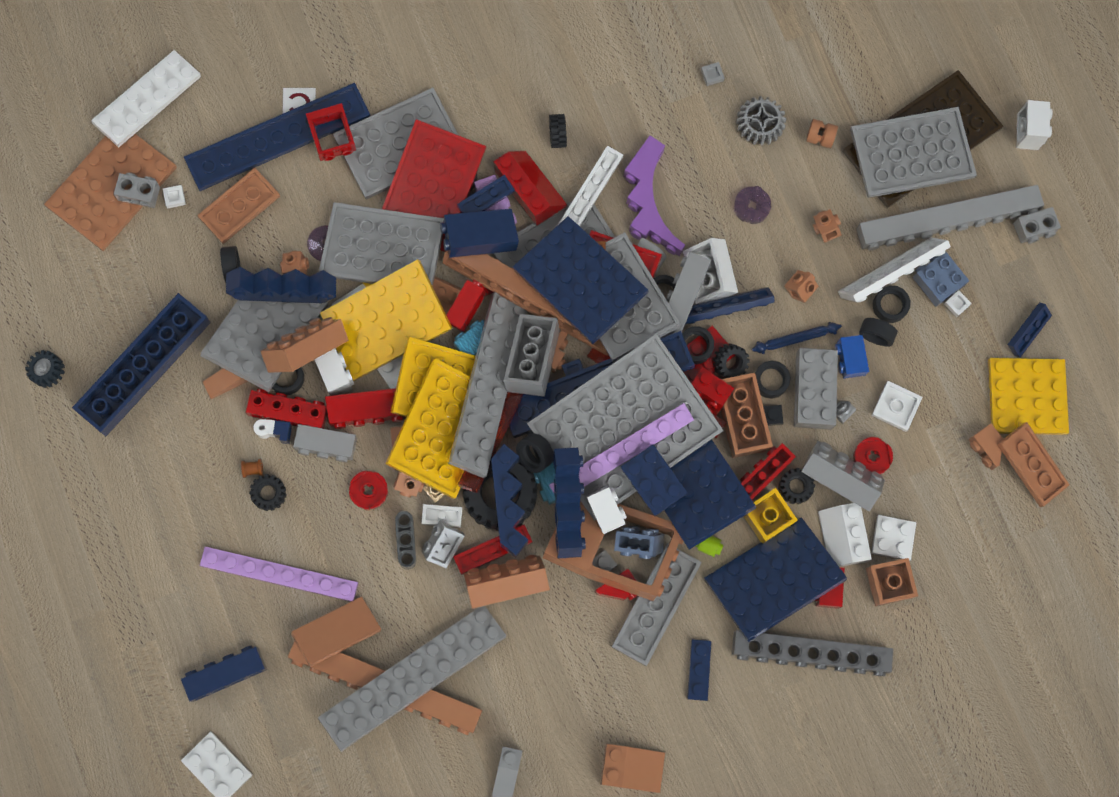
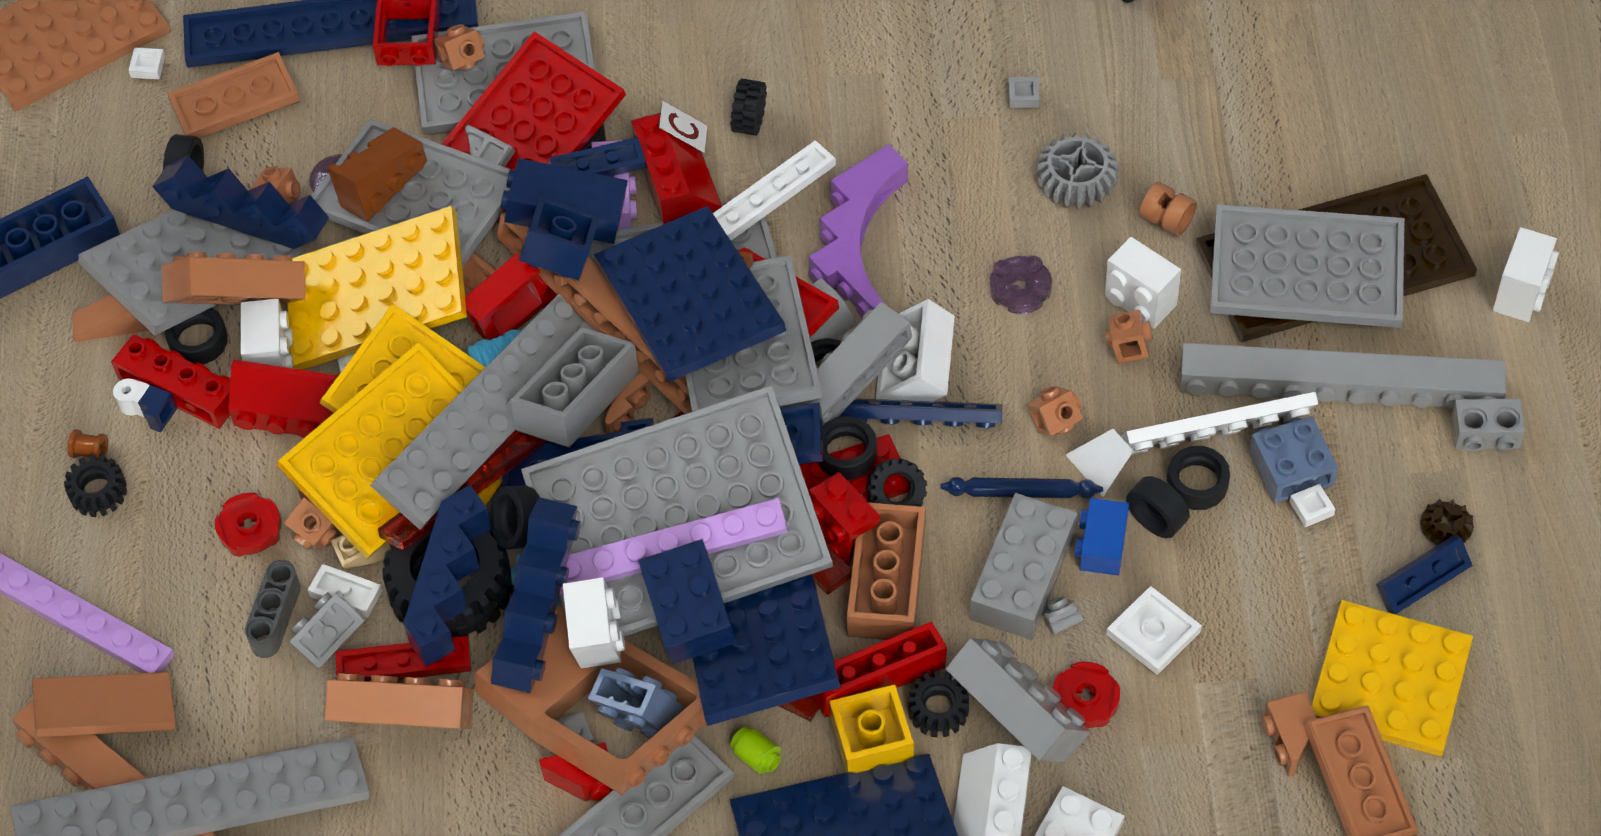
camera: 30 degrees right, 20 degrees down
light grey brick [114,173,160,208] -> none
light grey brick [293,424,357,462] -> none
black tyre [755,361,791,399] -> none
black plate [763,405,784,426] -> none
none -> dark orange wedge [327,127,427,222]
none -> nougat brick [434,24,485,71]
none -> light grey tile [465,124,515,167]
none -> dark blue brick [519,196,599,281]
none -> white sticker [659,101,707,153]
none -> white sticker [1065,429,1133,497]
none -> white brick [1105,237,1181,329]
none -> dark brown gear [1420,498,1474,545]

